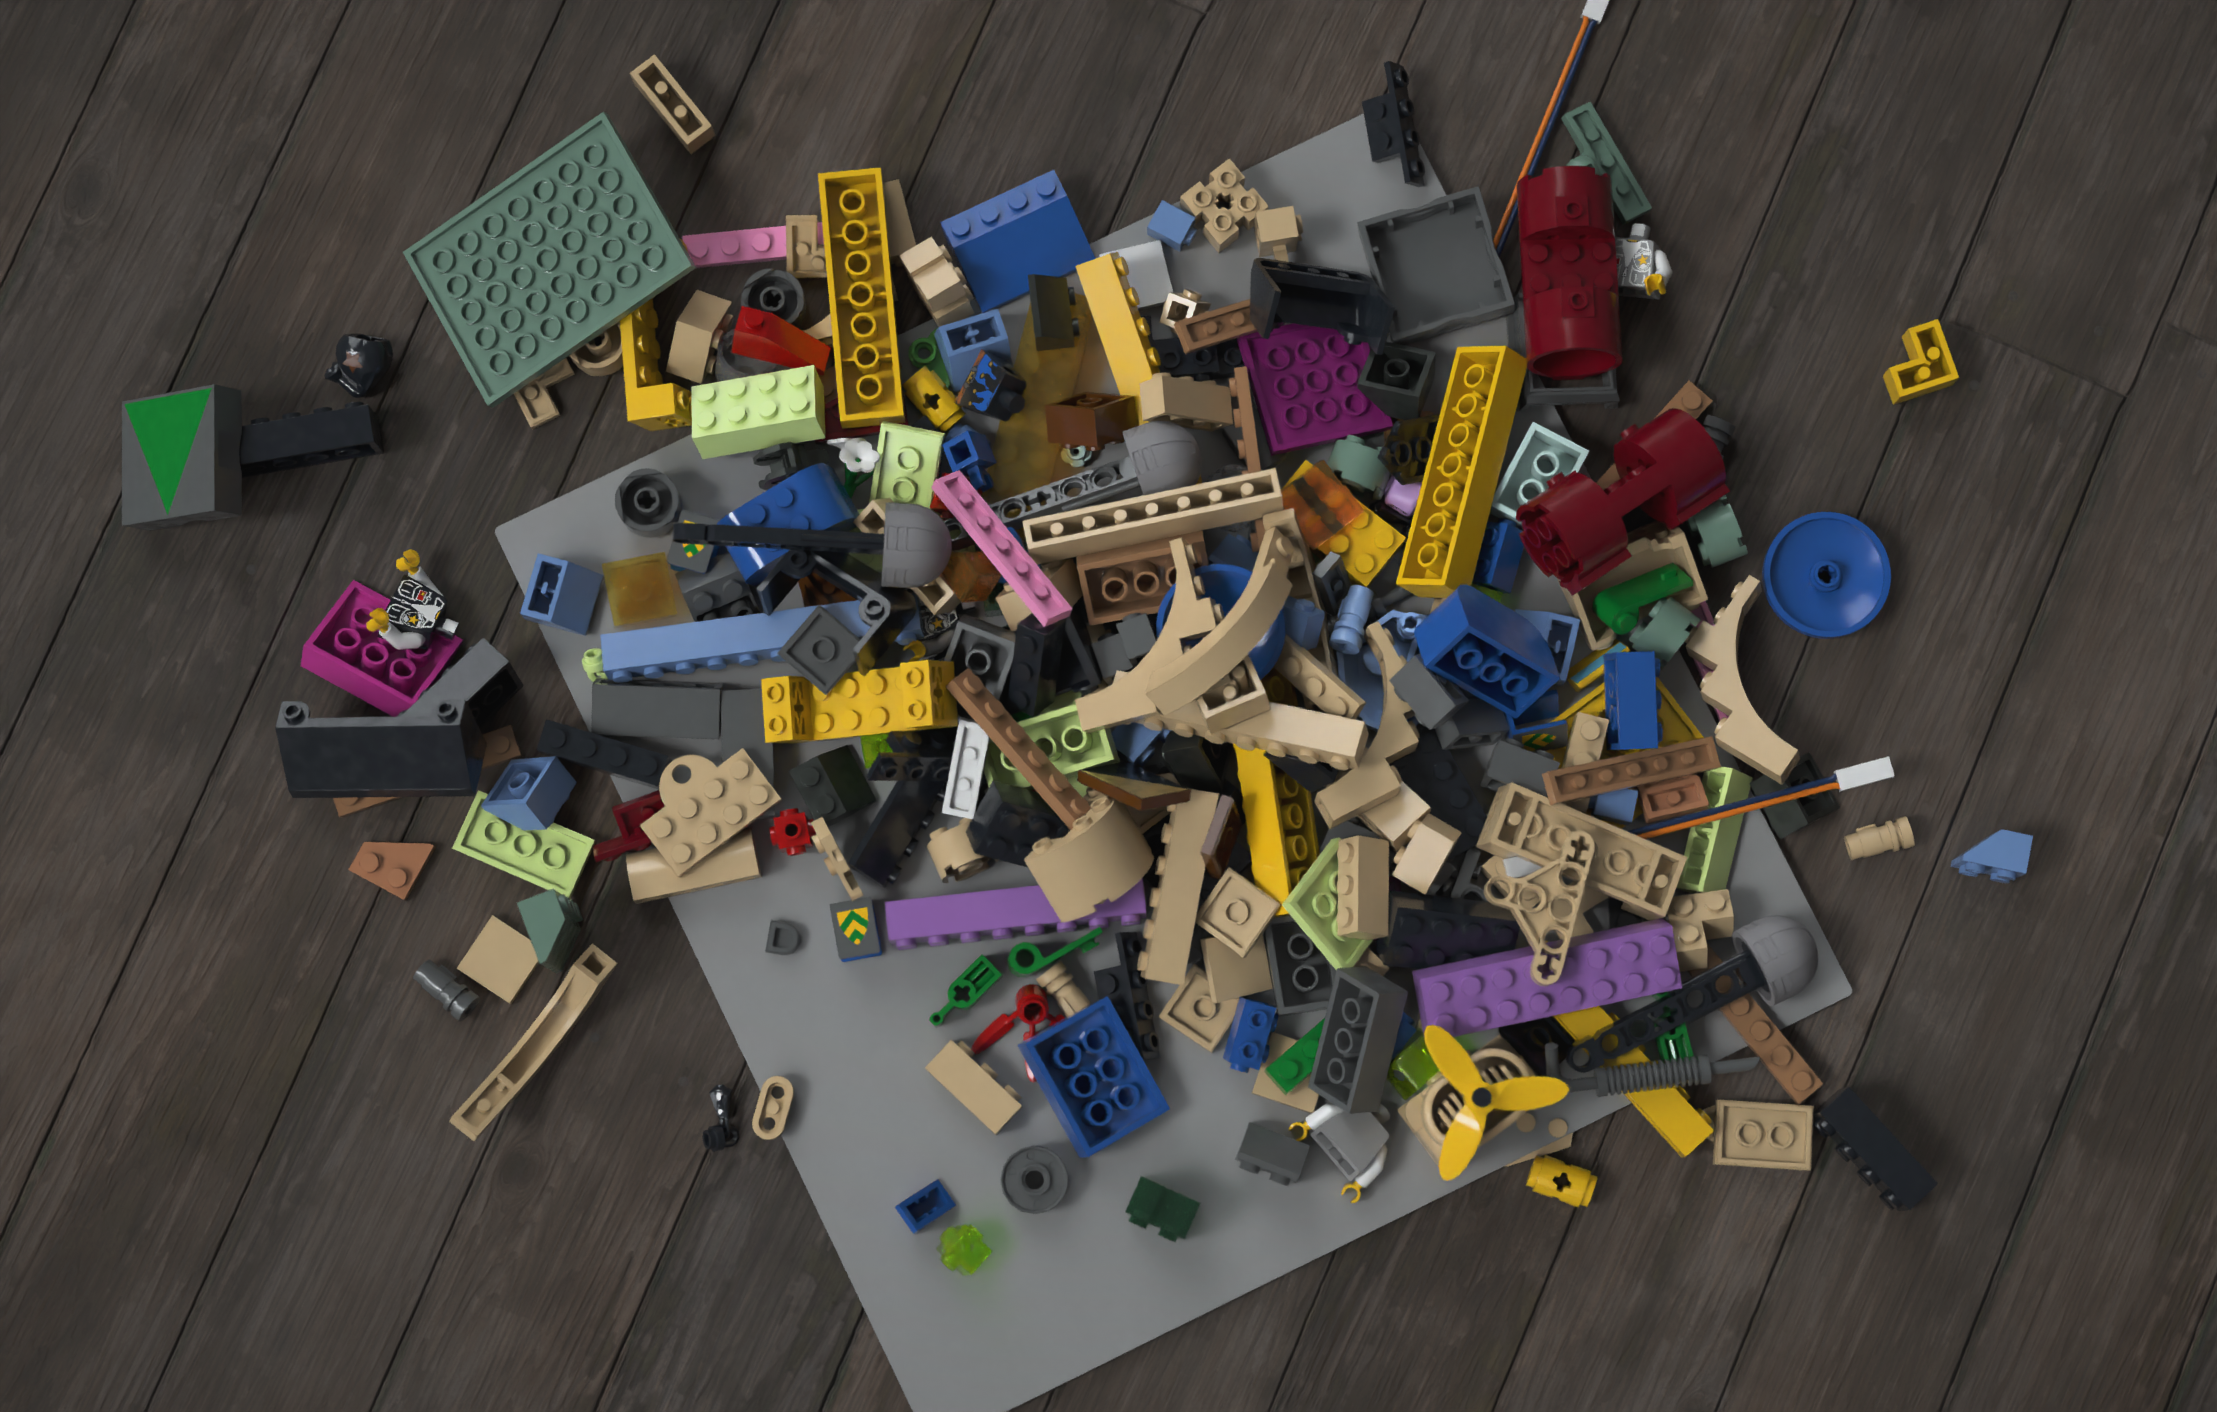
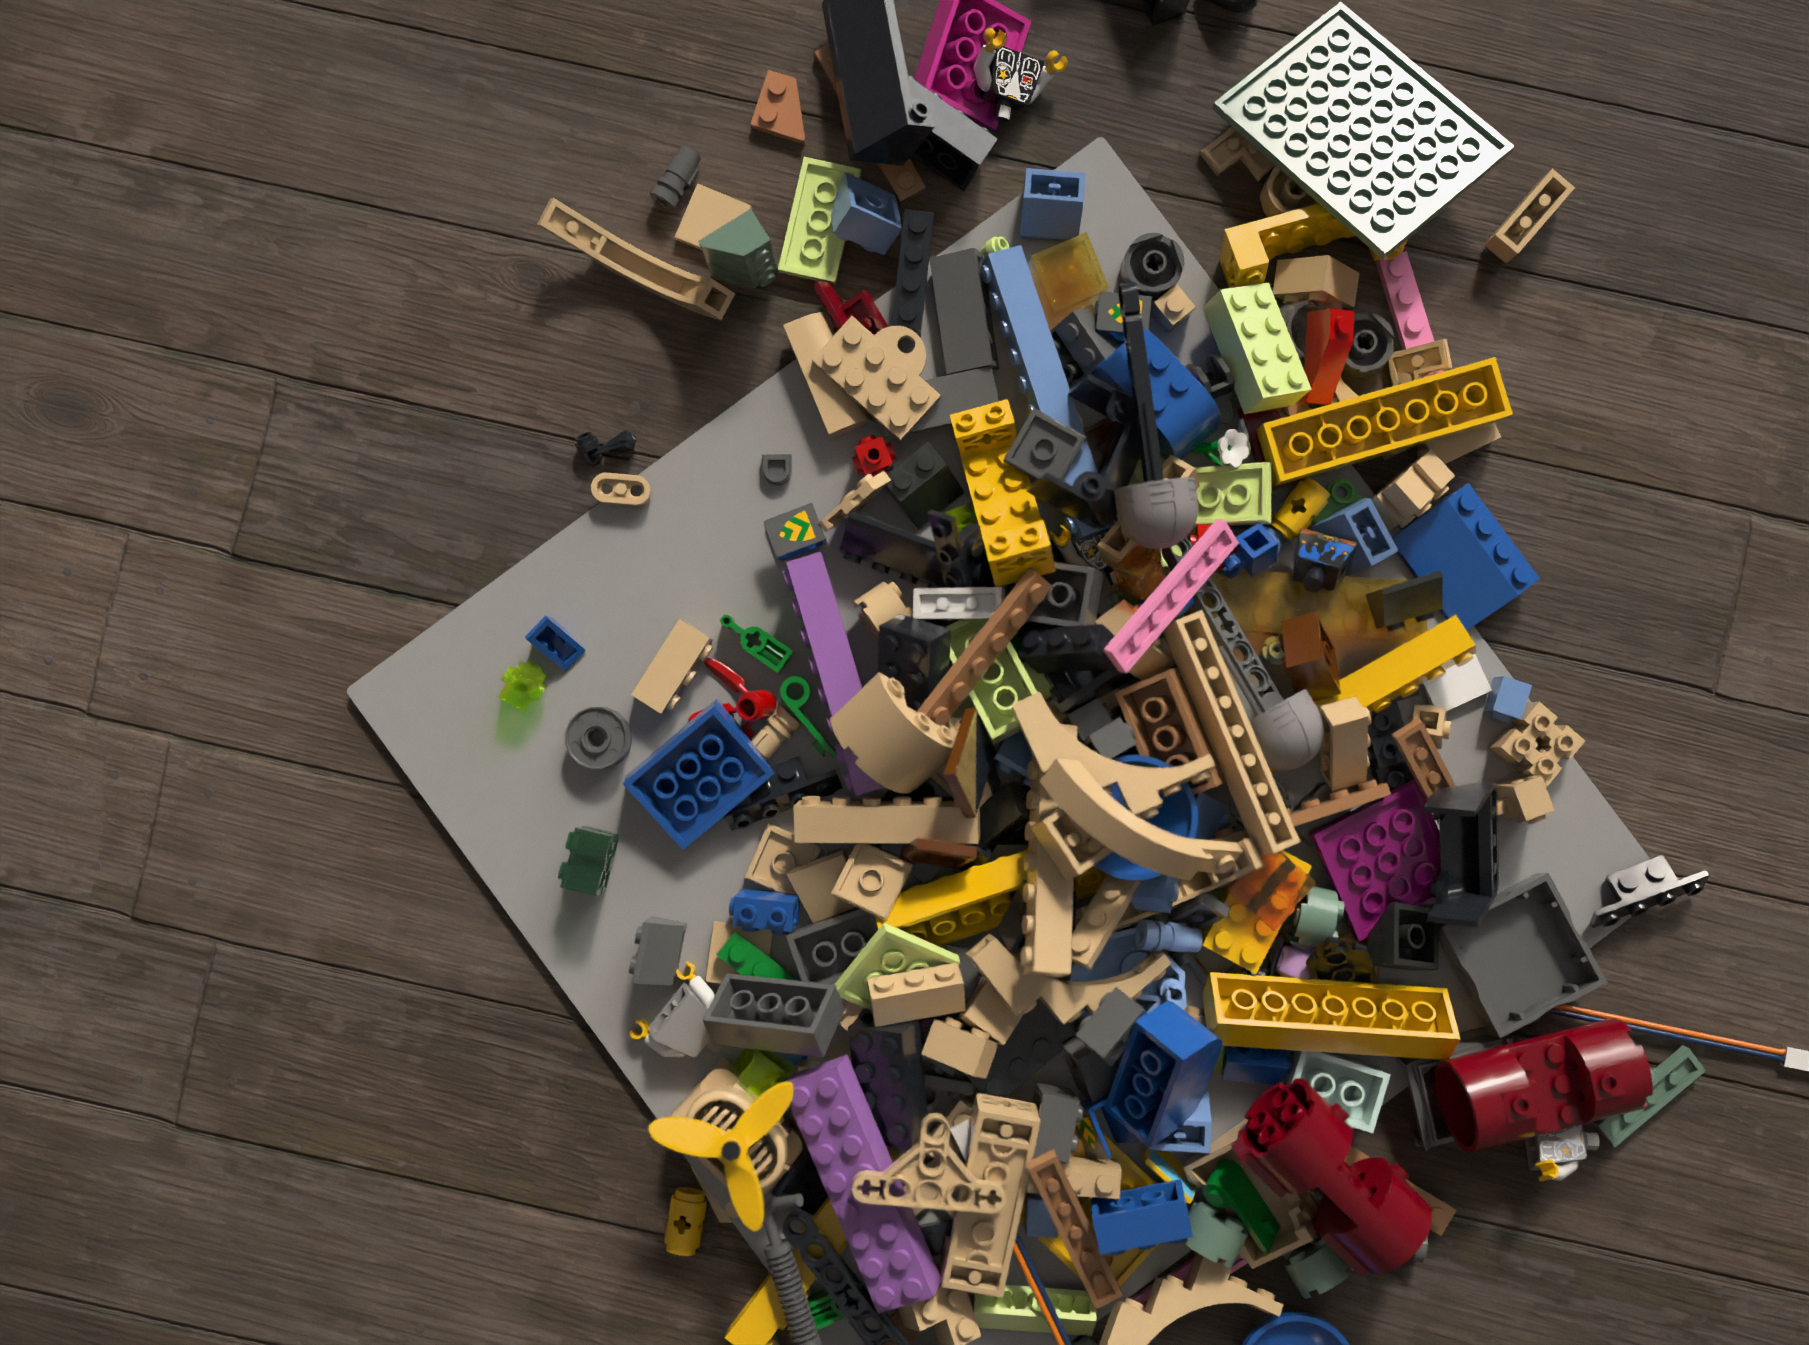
camera: 75 degrees right, 5 degrees up
nougat wing [1634,774,1709,824] -> none
none -> tan brick [1150,284,1196,334]

